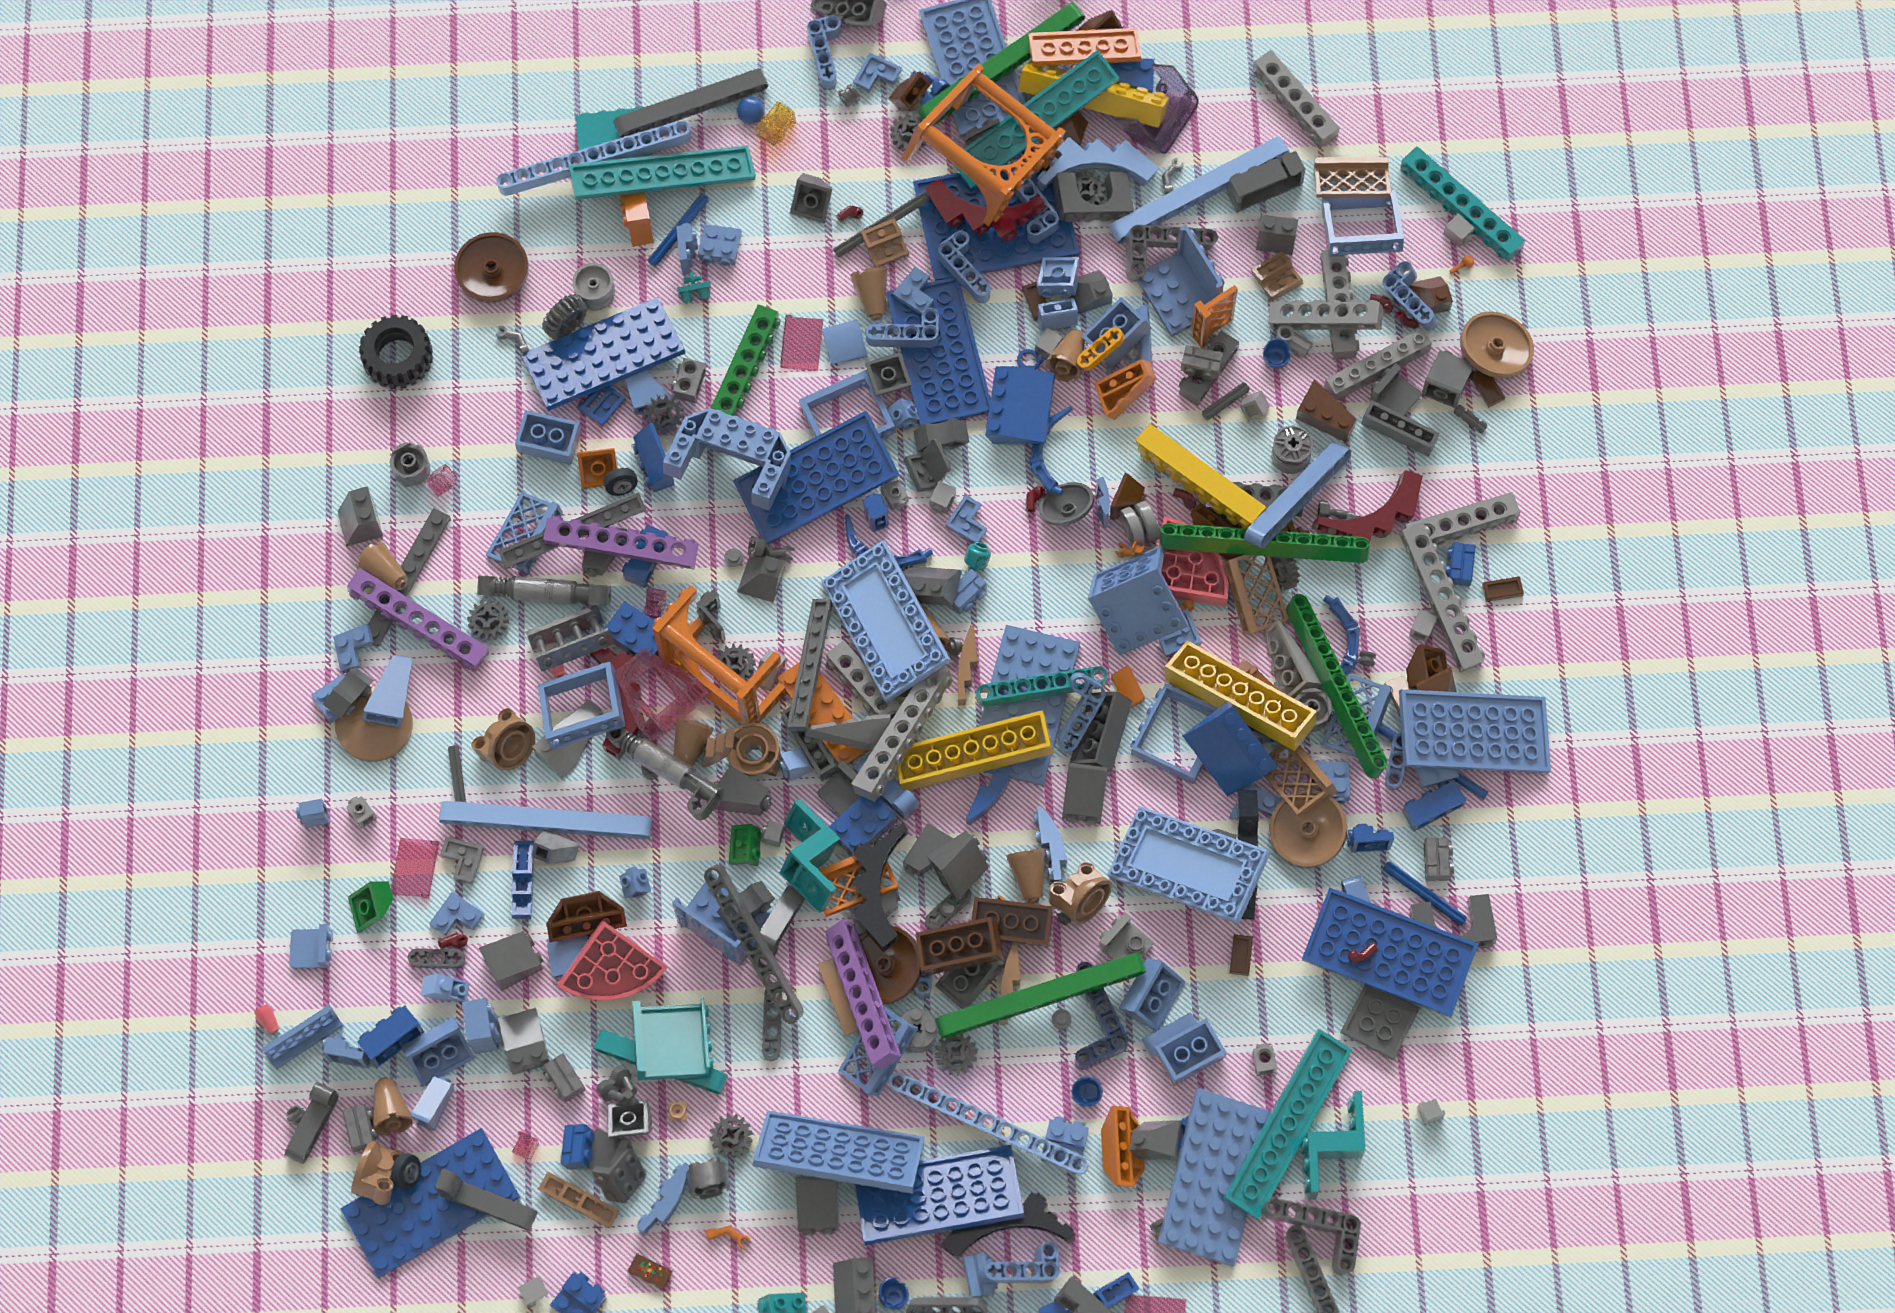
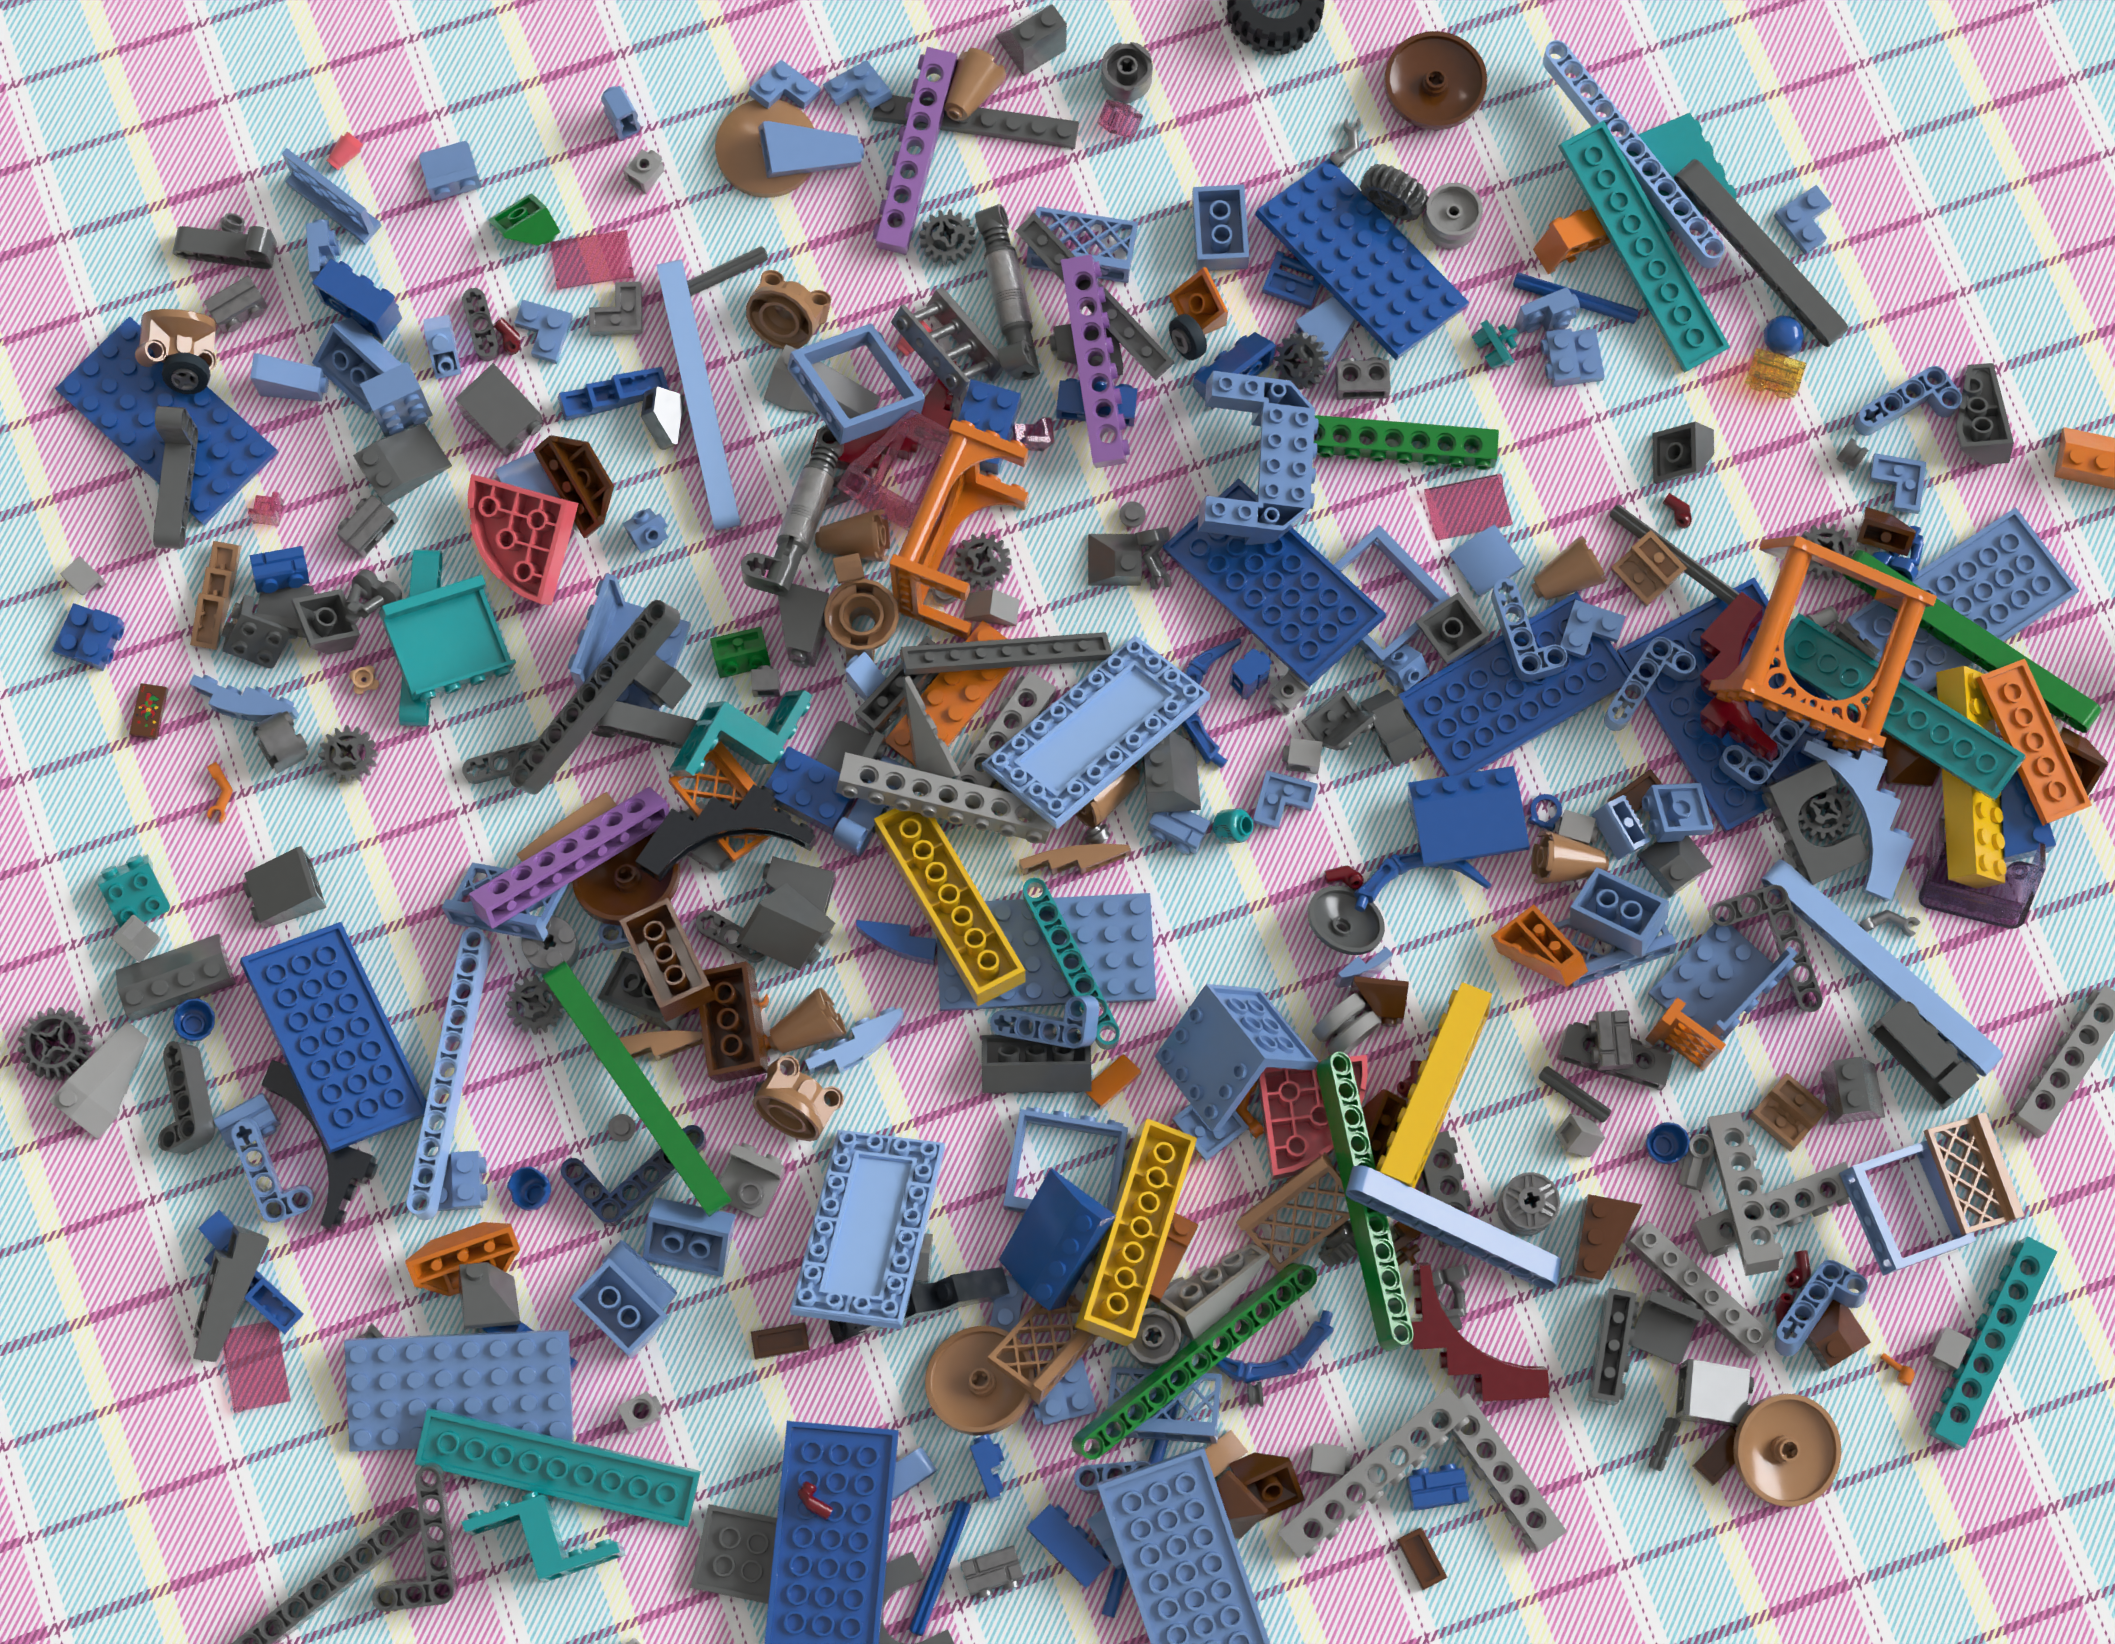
camera: 70 degrees right, 5 degrees up
dark grey brick [323,667,374,718] -> none
medium nougat cone [373,1077,413,1135] -> none
dark grey bracket [696,589,726,642] -> none
medium blue plate [752,1110,924,1193] -> none
dark grey slope [1062,763,1108,825] -> none
light orange beam [1077,327,1125,371] -> none
orange arm [1114,541,1145,557] -> none
none -> medium blue plate [1774,185,1832,255]

